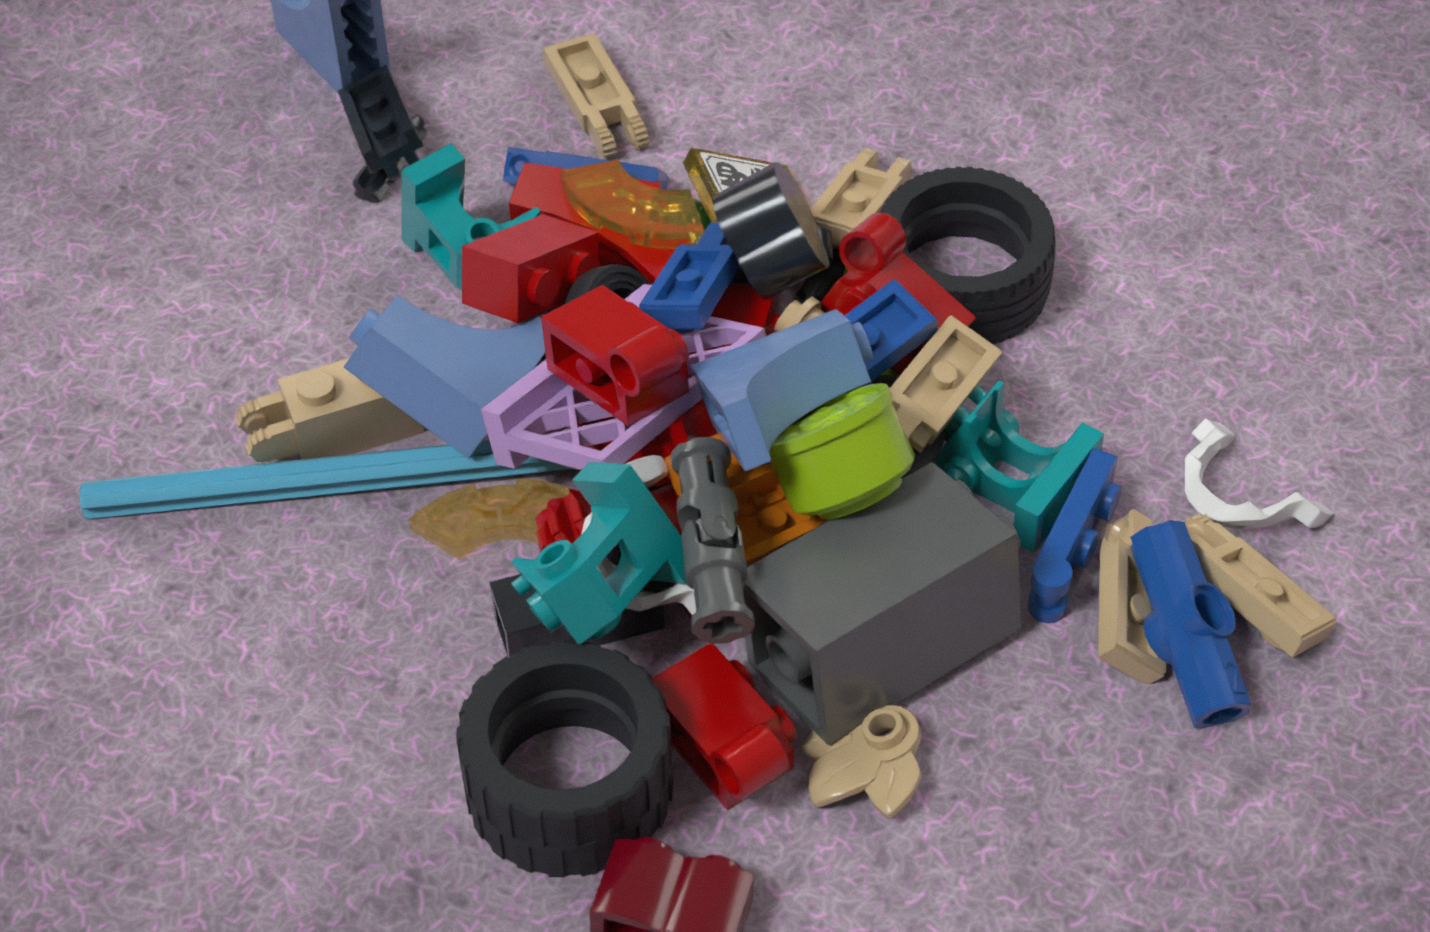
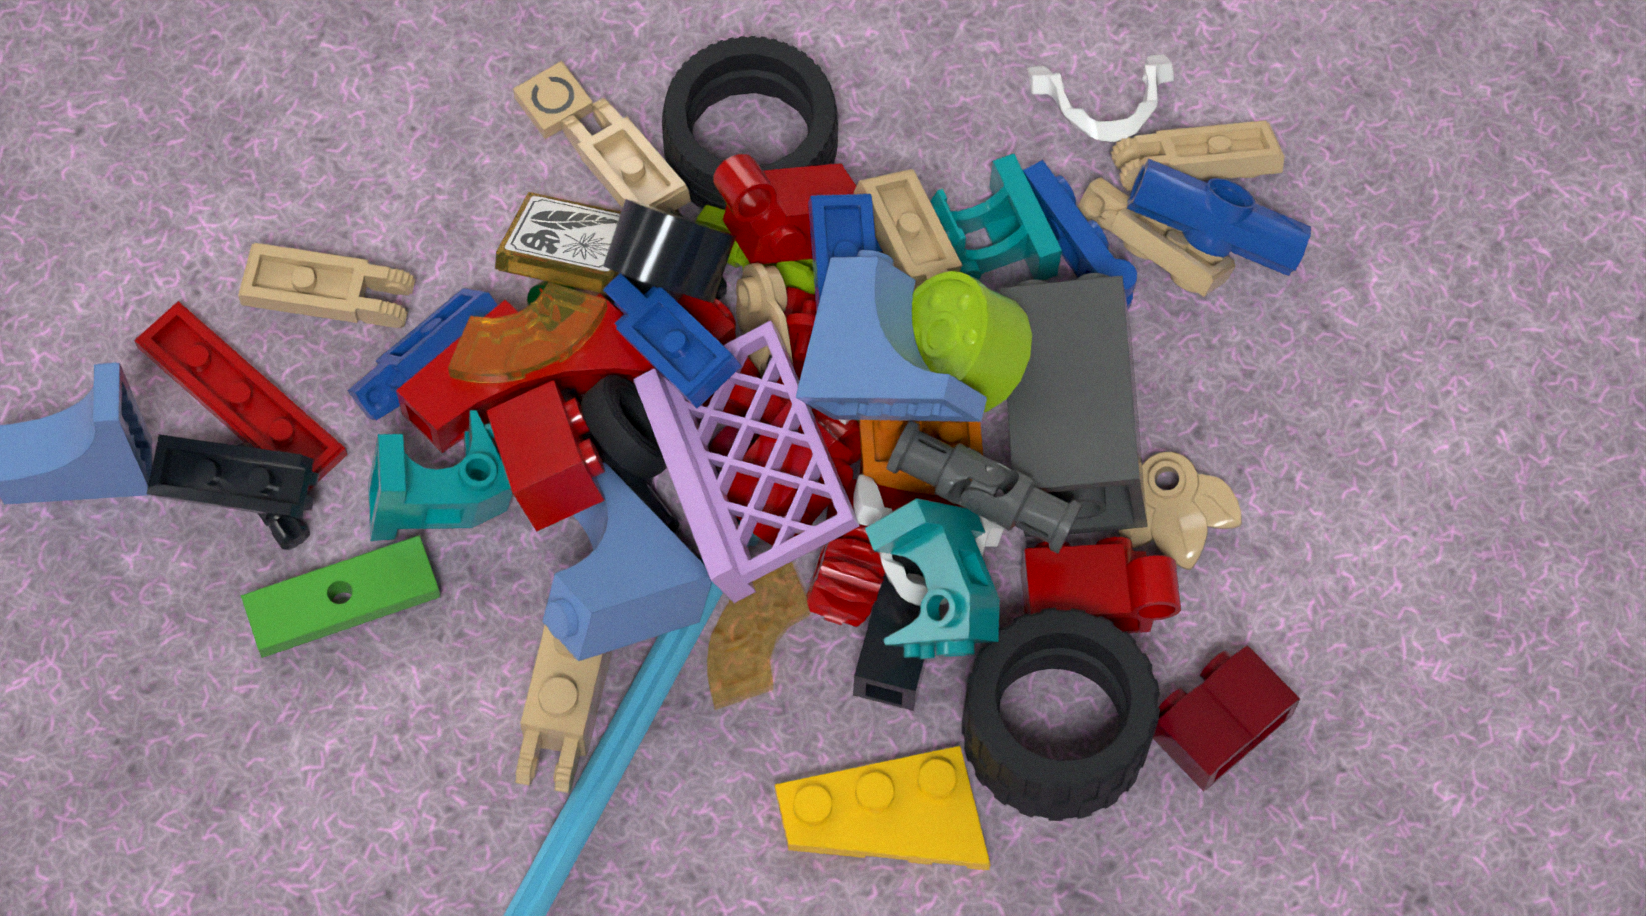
camera: 60 degrees left, 15 degrees up
red hinge [541,285,689,426] -> none
none -> red tile [134,301,347,491]
none -> bright green tile [240,535,441,658]
none -> tan tile [513,61,593,139]
none -> yellow wing [774,746,991,871]

